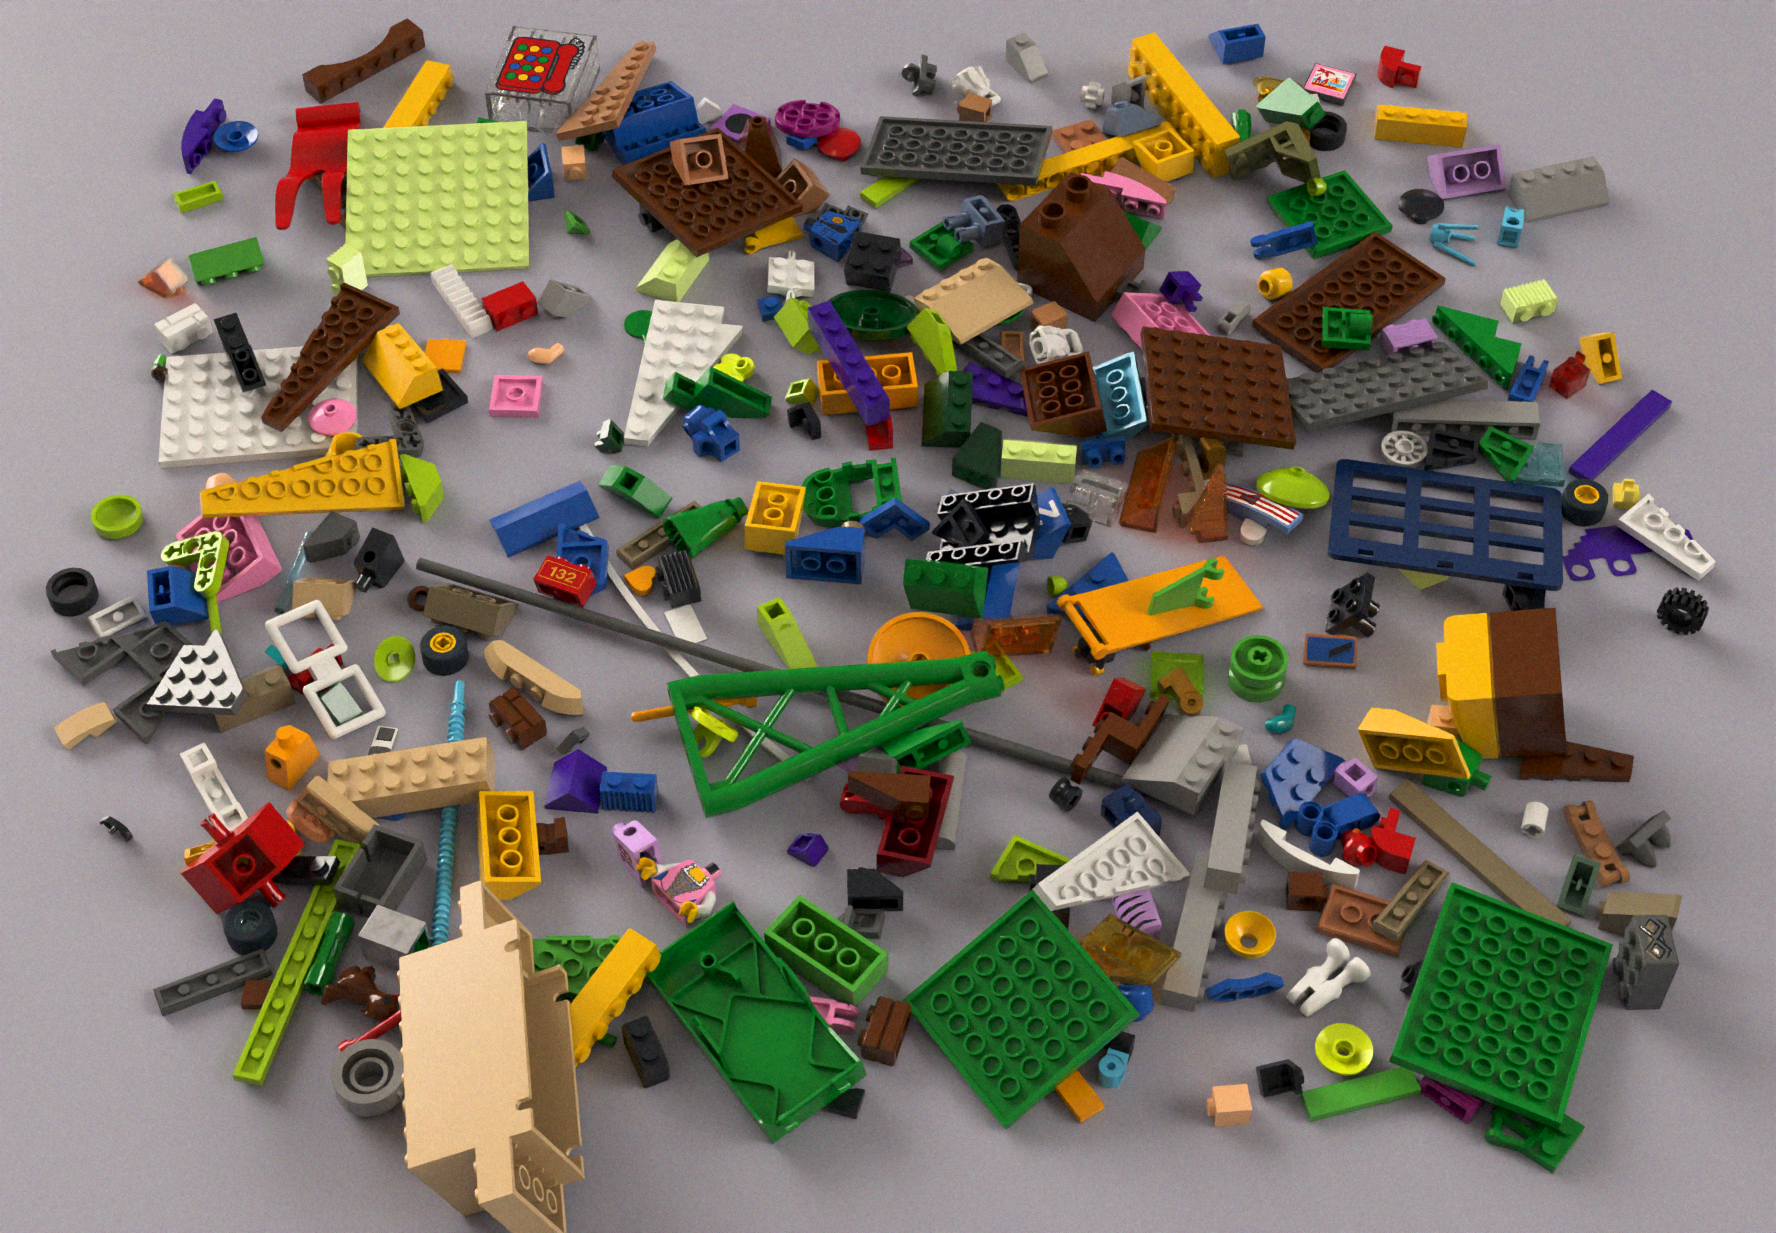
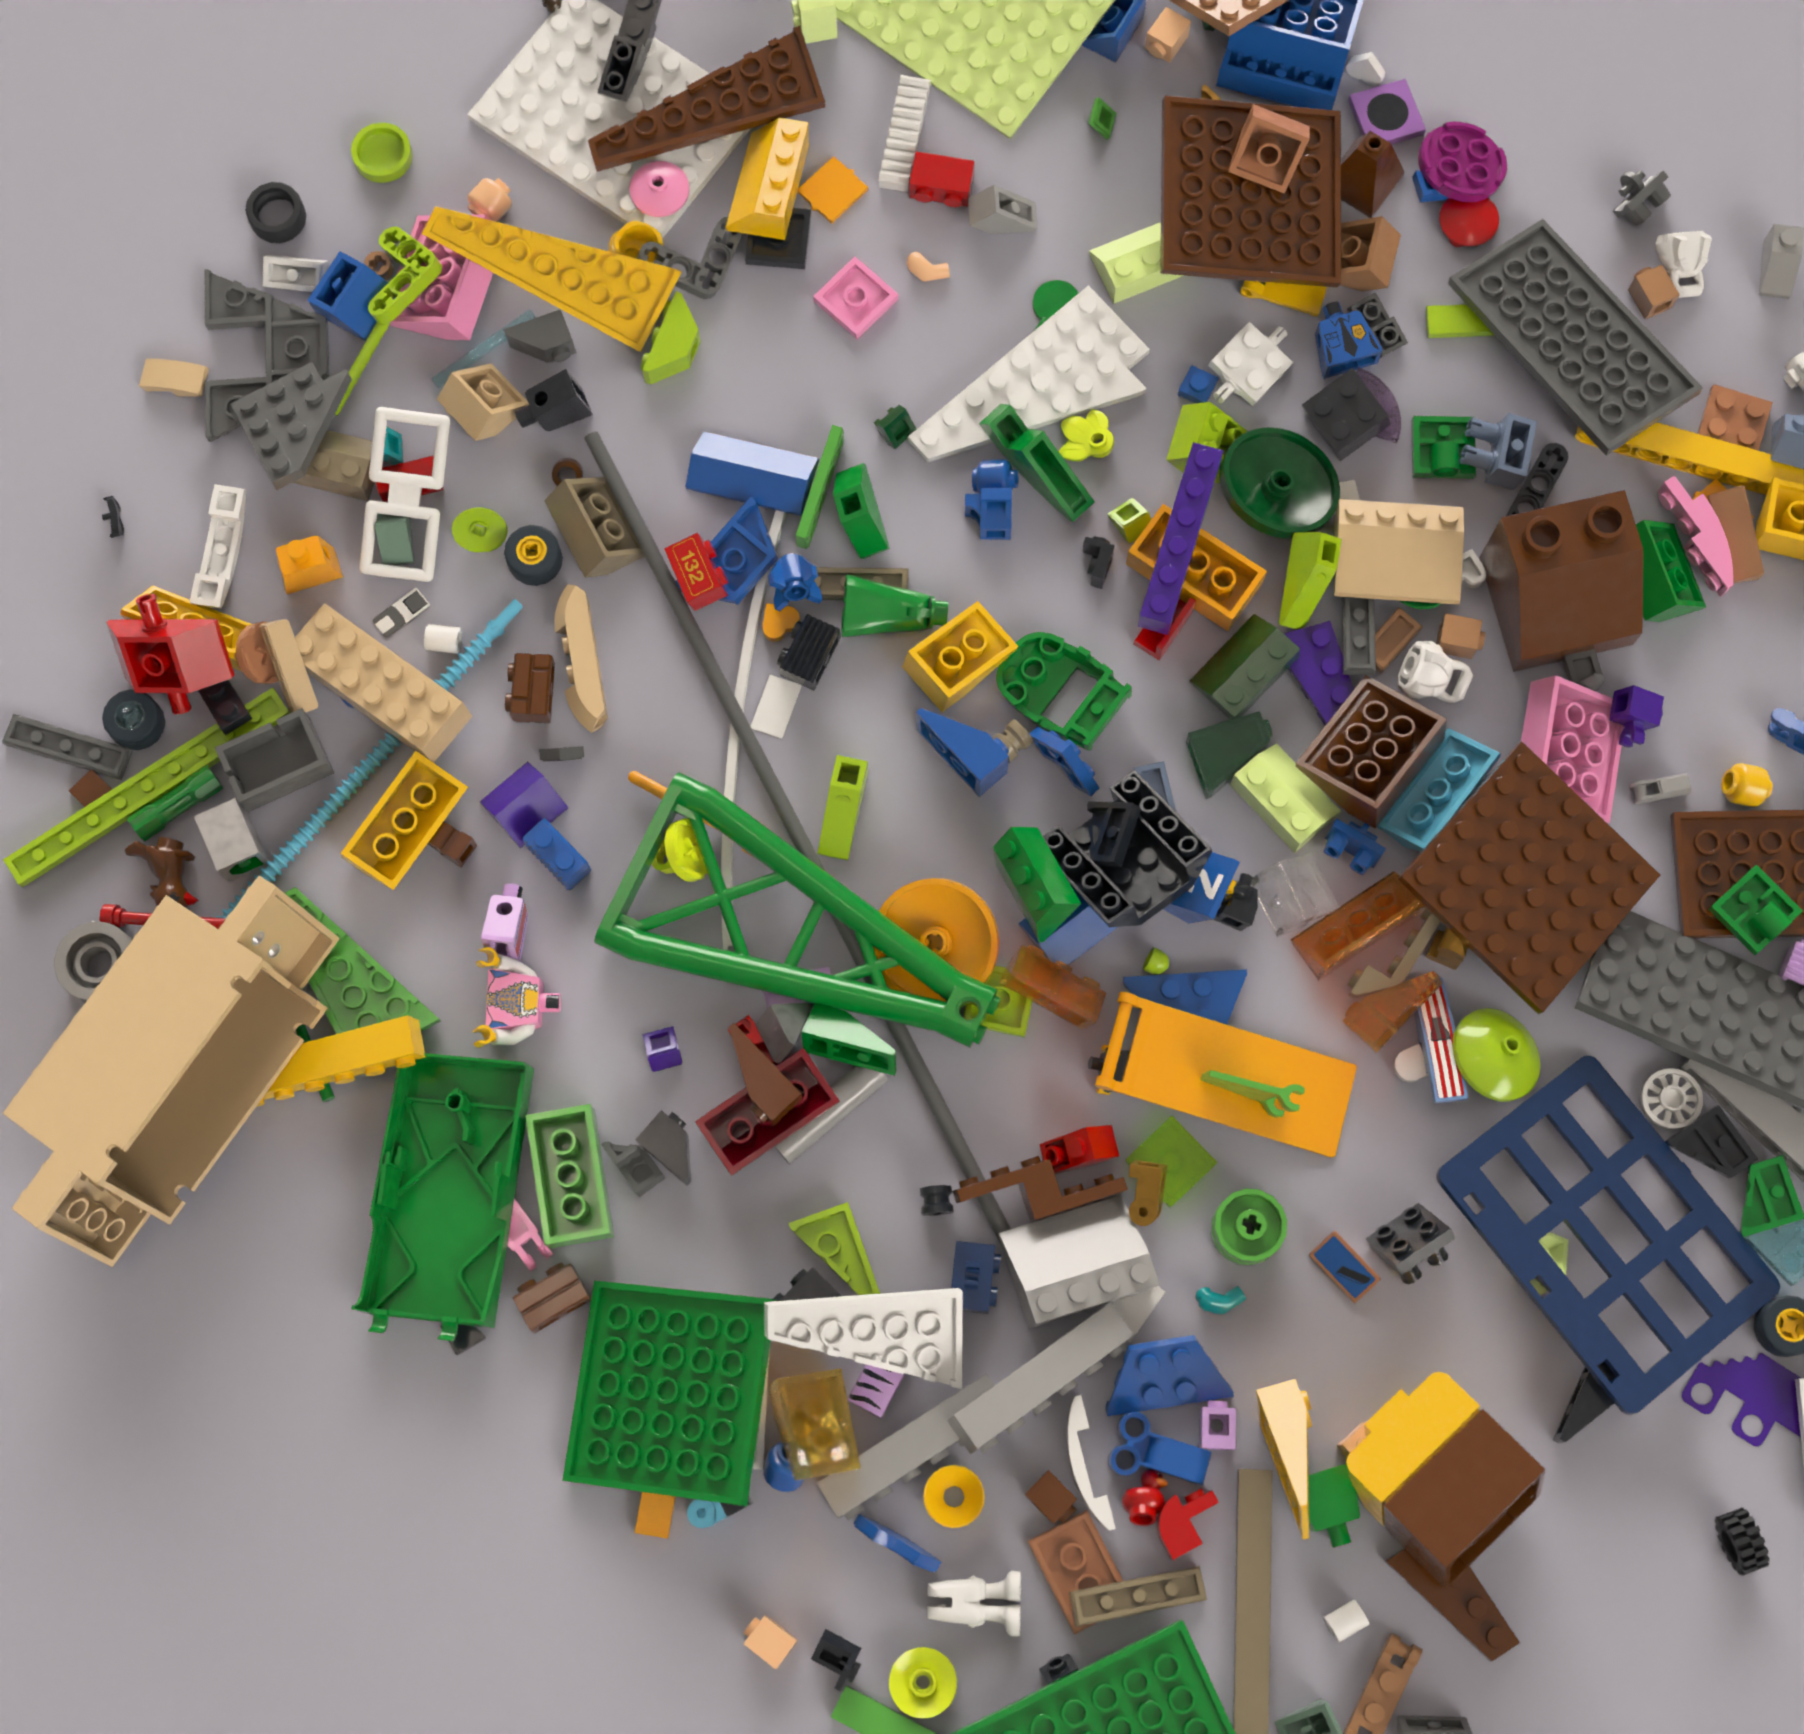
camera: 45 degrees right, 25 degrees up
black brick [621,1016,670,1088] -> none
none -> white piece [424,624,462,654]
none -> blue brick [768,553,823,611]
none -> bright green tile [795,425,844,549]

